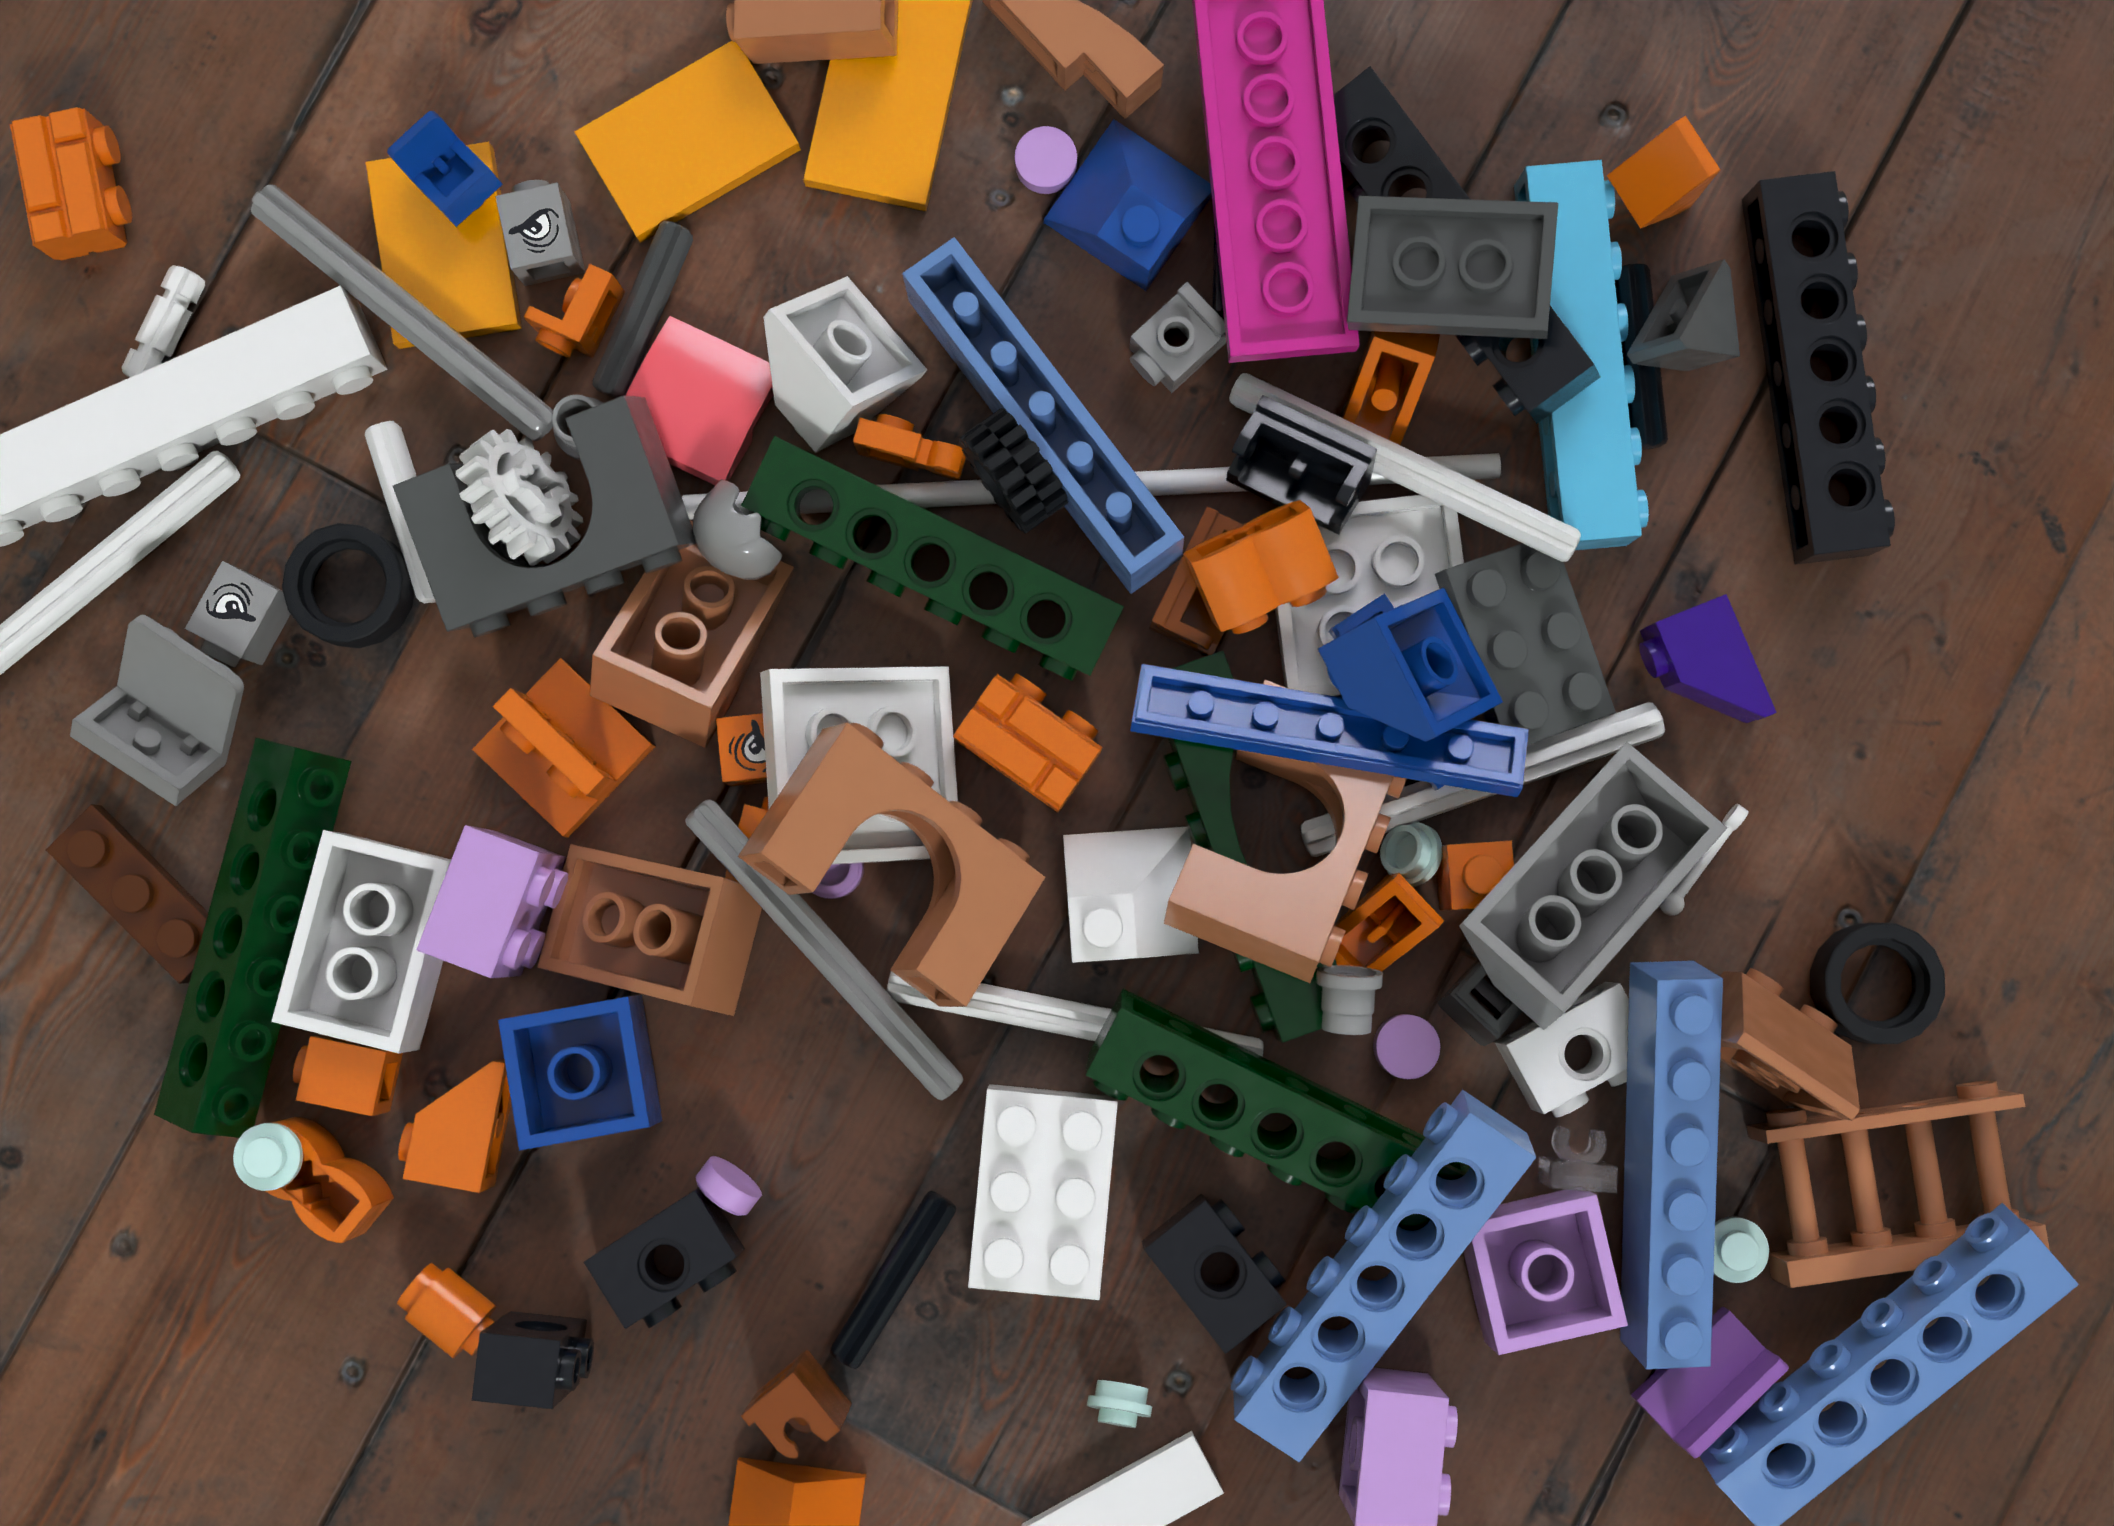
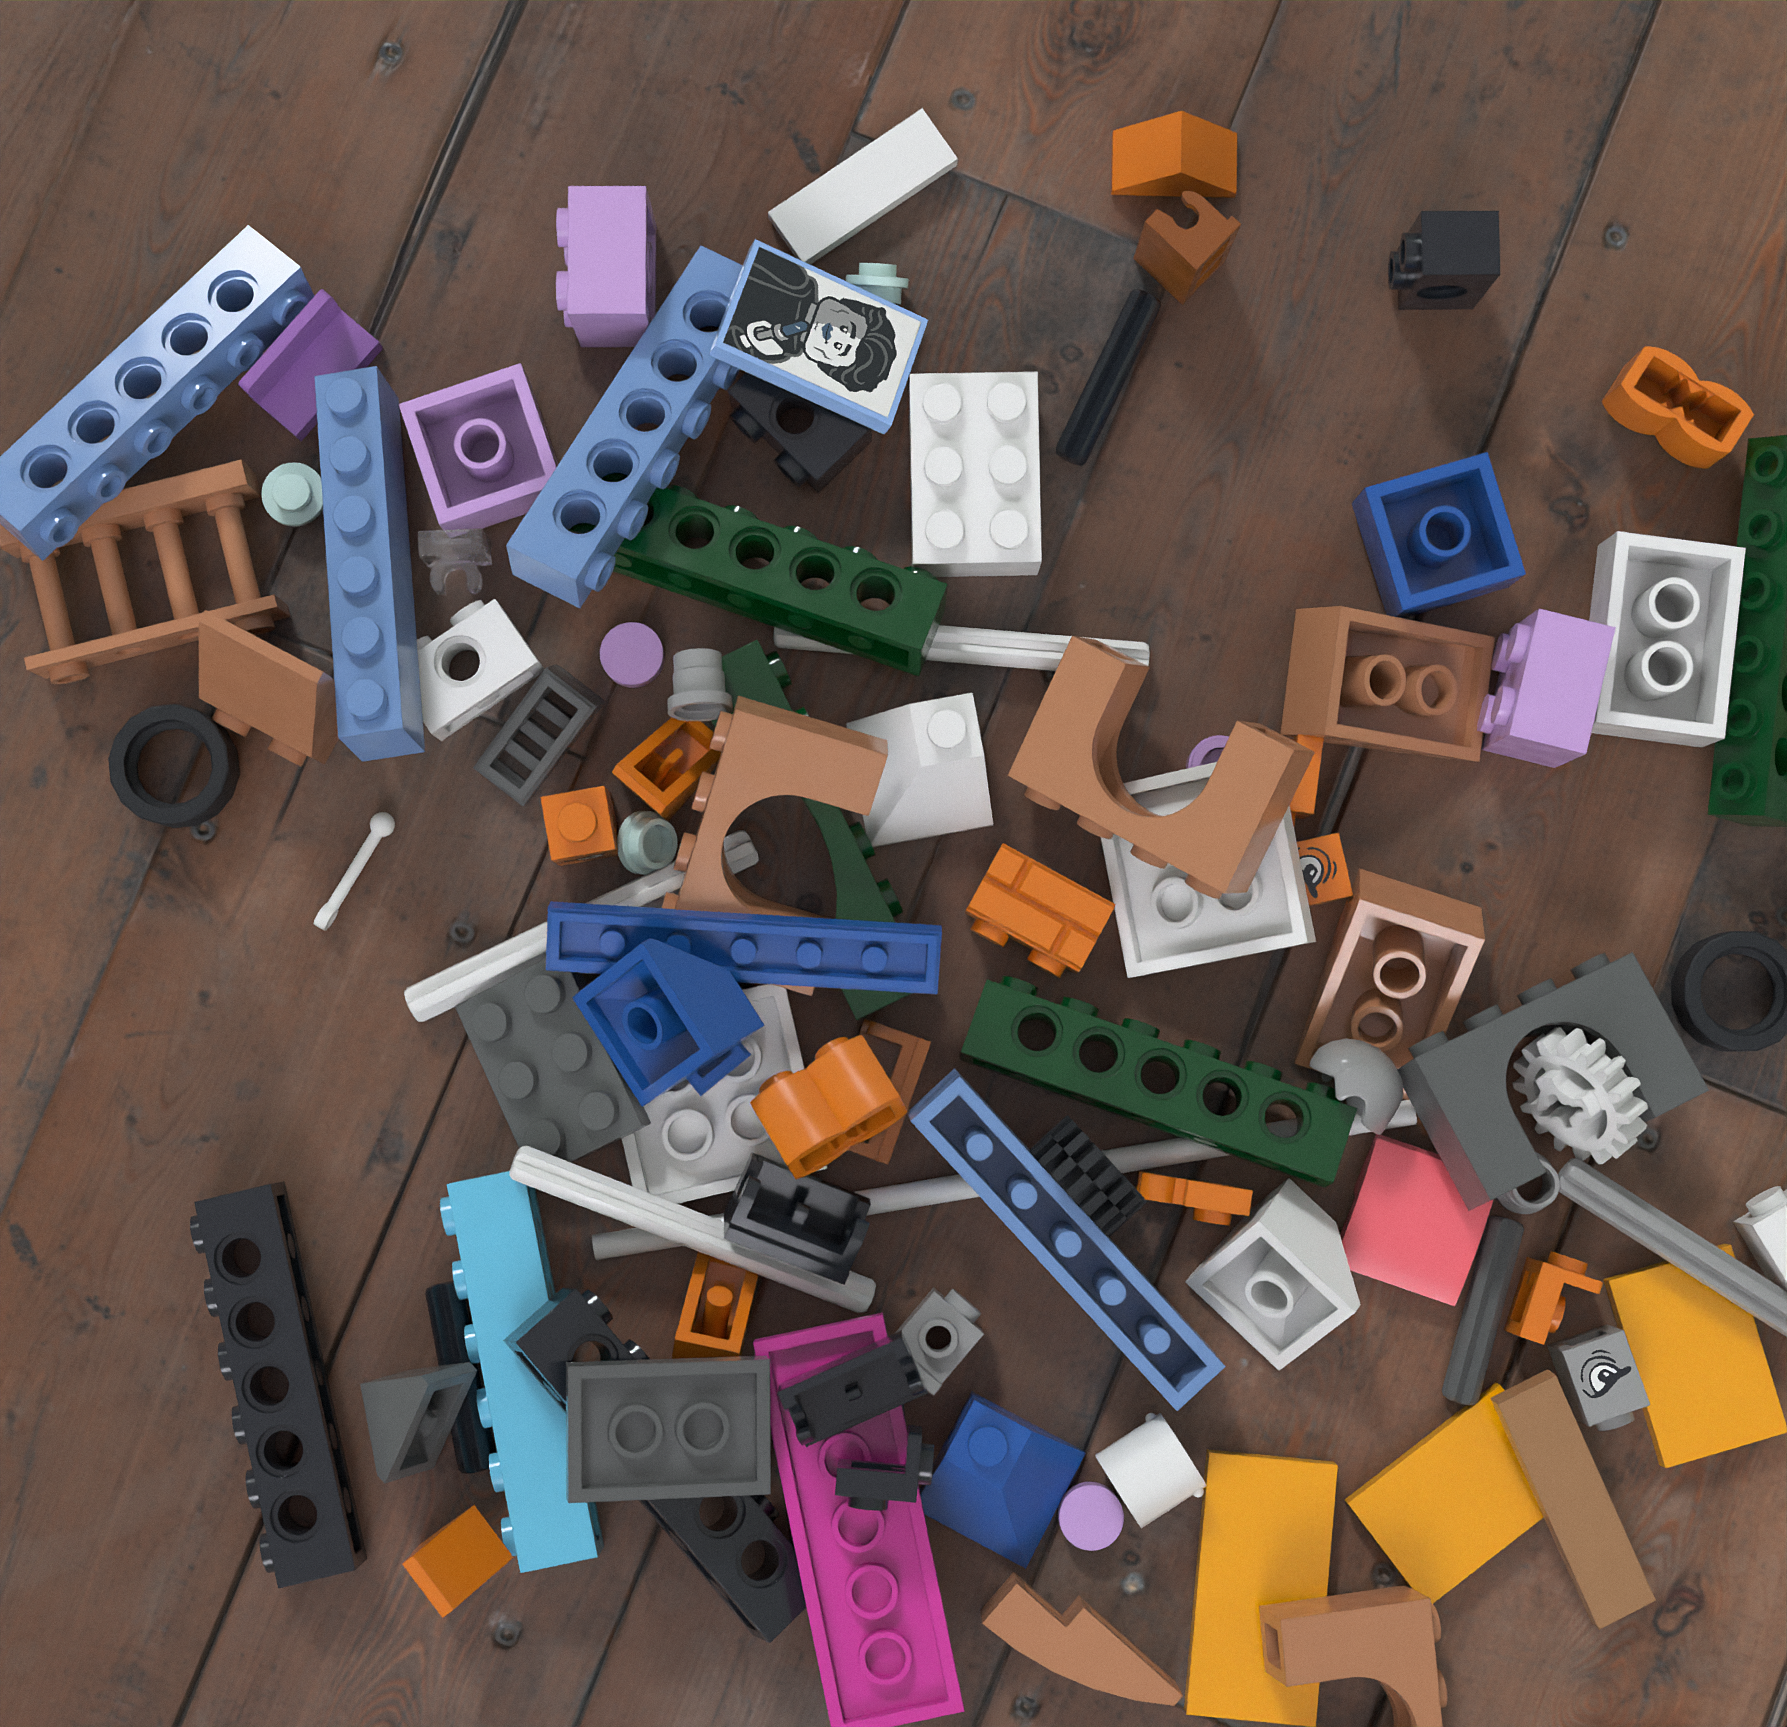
camera: 170 degrees right, 0 degrees up
light aqua plate [233,1123,303,1191] -> none
orange brick [293,1035,403,1116] -> none
white axle [365,421,436,604] -> none
blue bracket [387,111,503,227] -> none
orange brick [397,1262,497,1358] -> none
orange slope [398,1059,511,1193] -> none
orange bracket [472,658,656,838] -> none
black brick [584,1187,745,1329] -> none
light grey axle [685,800,963,1100] -> none
lavender tile [696,1156,762,1216] -> none
light grey slope [1459,742,1727,1030] -> none
dark purple slope [1639,594,1777,723] -> none
none -> tile [709,239,928,434]
none -> black hinge [777,1330,928,1447]
none -> black bracket [835,1425,934,1511]
none -> white piece [1095,1413,1207,1528]
none -> medium nougat tile [1490,1369,1656,1630]

